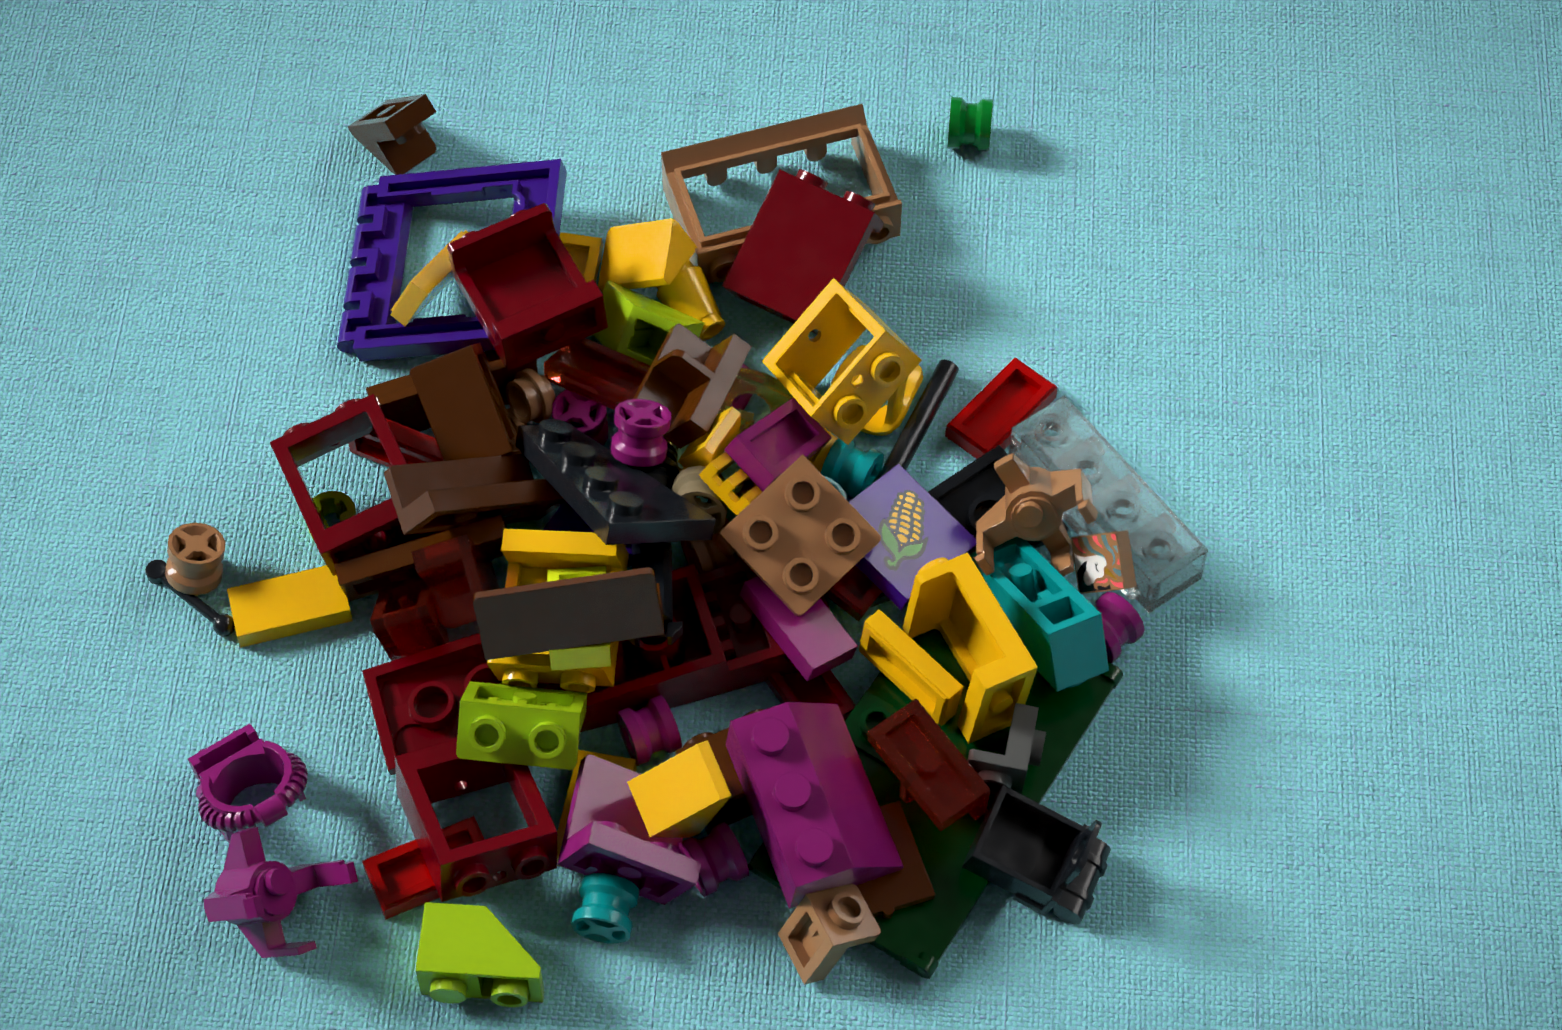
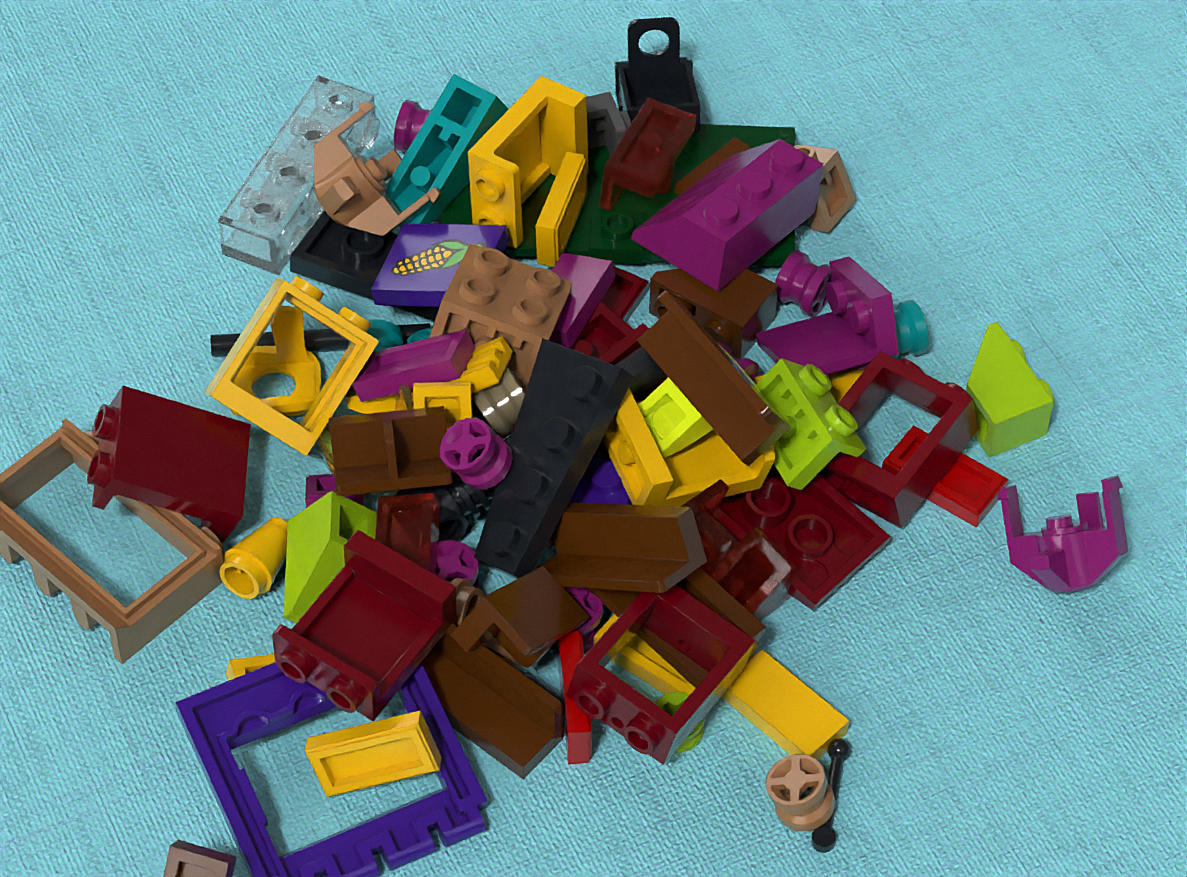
camera: 120 degrees left, 5 degrees down
magenta piece [188,724,308,843] -> none
yellow slope [598,218,697,292] -> none
yellow slope [627,740,731,838] -> none
red tile [945,358,1058,459] -> none
tile [1071,530,1137,594] -> none

